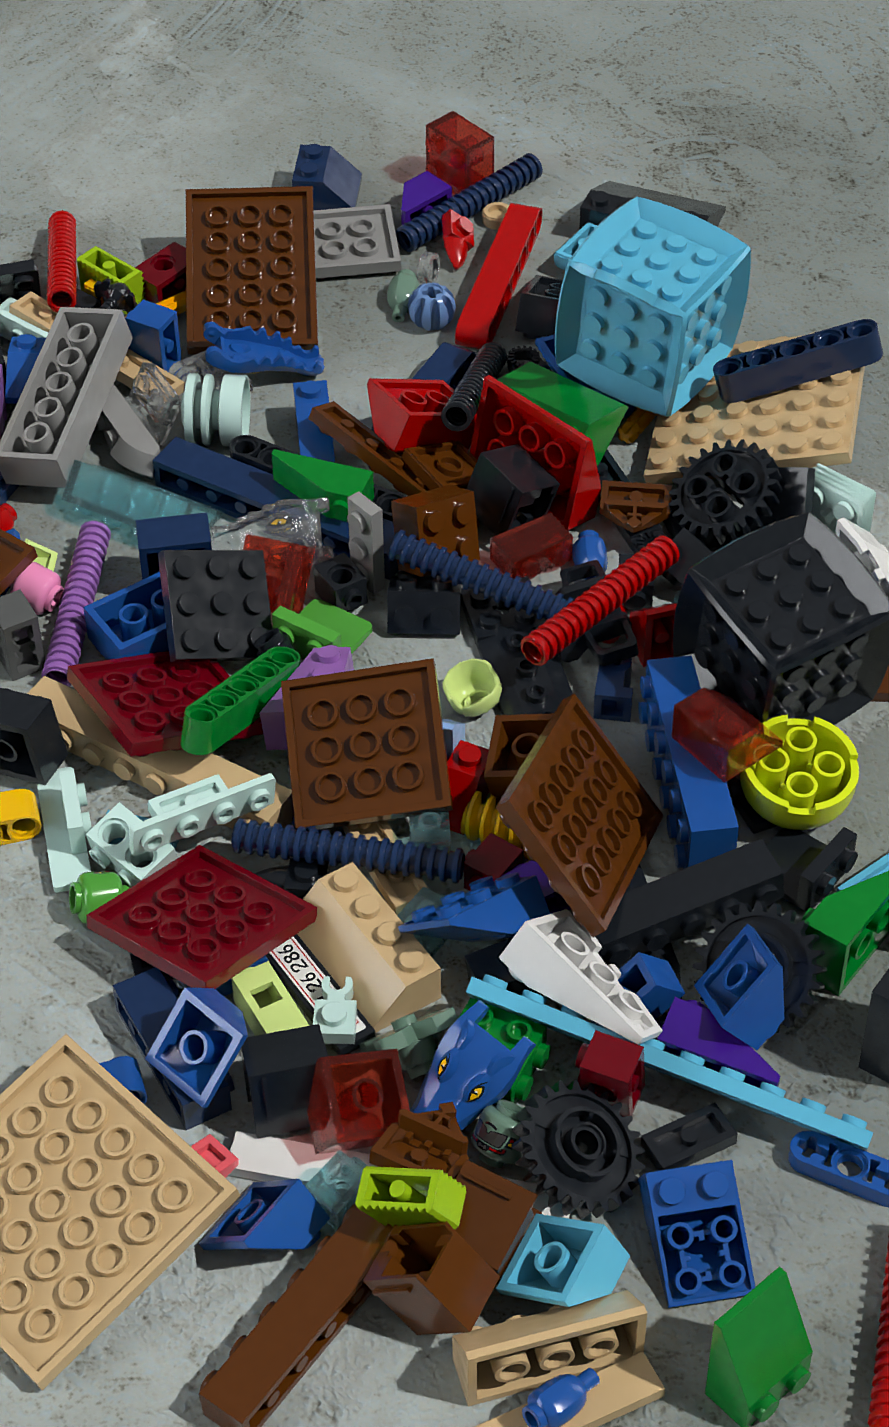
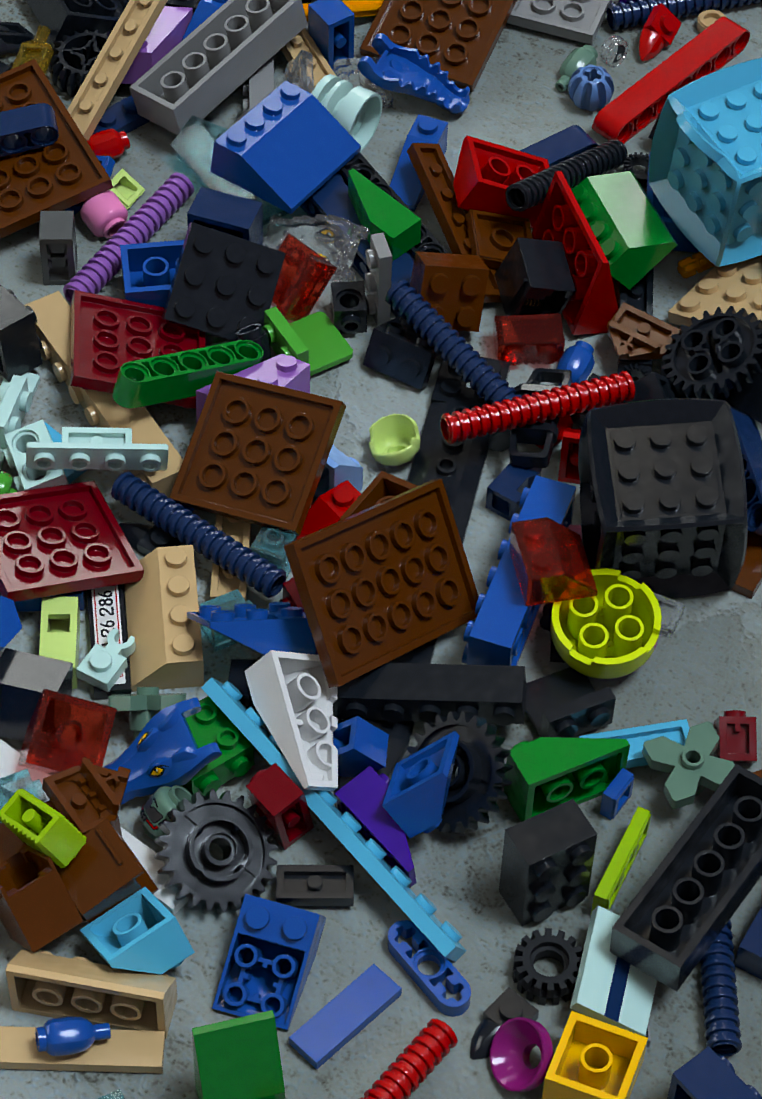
camera: 25 degrees right, 5 degrees up
none -> blue slope [210,80,361,214]
none -> blue tile [289,964,402,1069]

